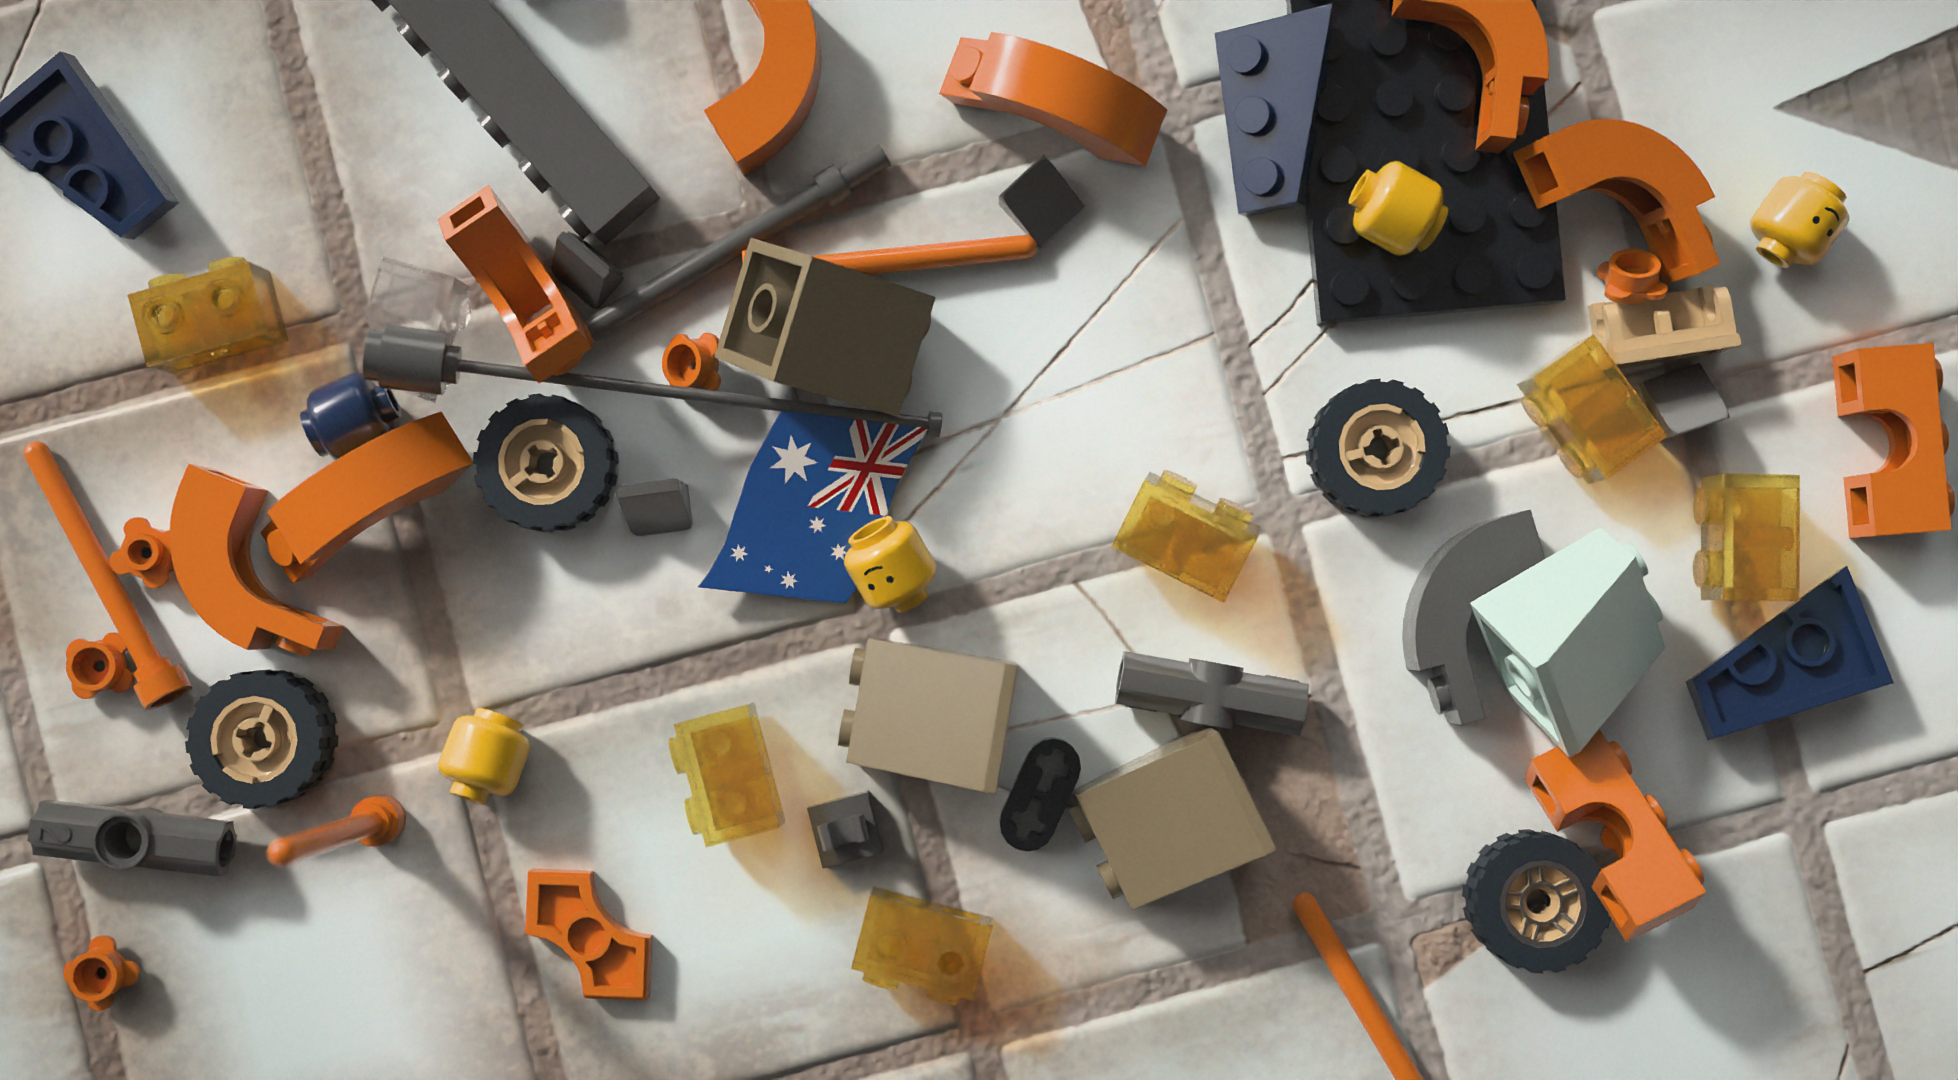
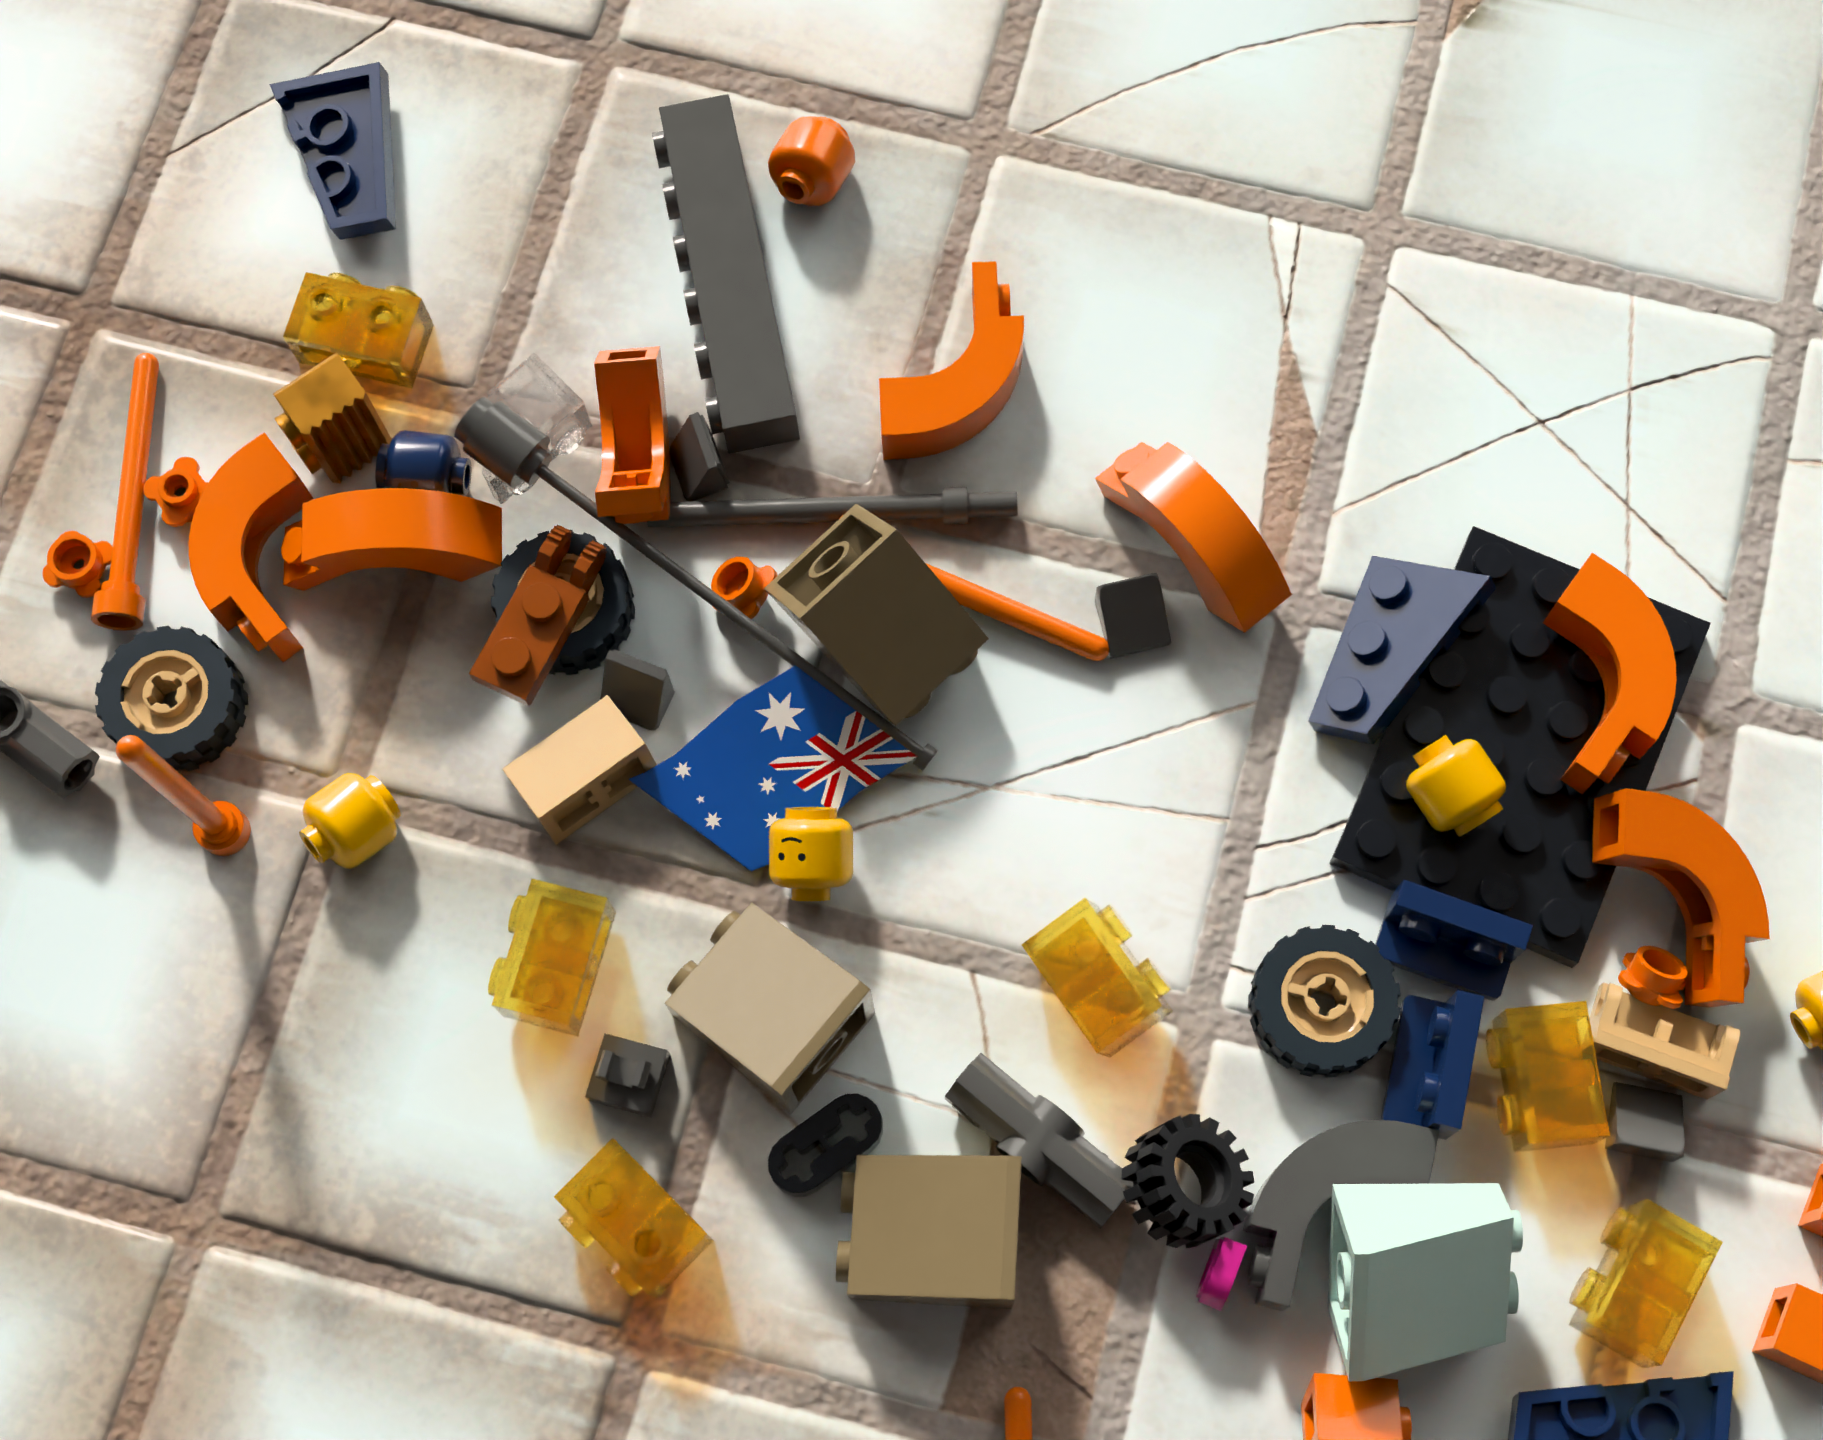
camera: 30 degrees right, 15 degrees down
orange tile [525,869,653,1001] -> none
none -> pearl gold brick [273,352,392,484]
none -> dark orange hinge [469,525,607,707]
none -> tan hinge [502,695,657,845]
none -> black tyre [1121,1114,1254,1249]
none -> dark pink tile [1196,1237,1247,1311]
none -> dark blue bracket [1375,880,1533,1001]
none -> dark blue bracket [1381,990,1485,1140]

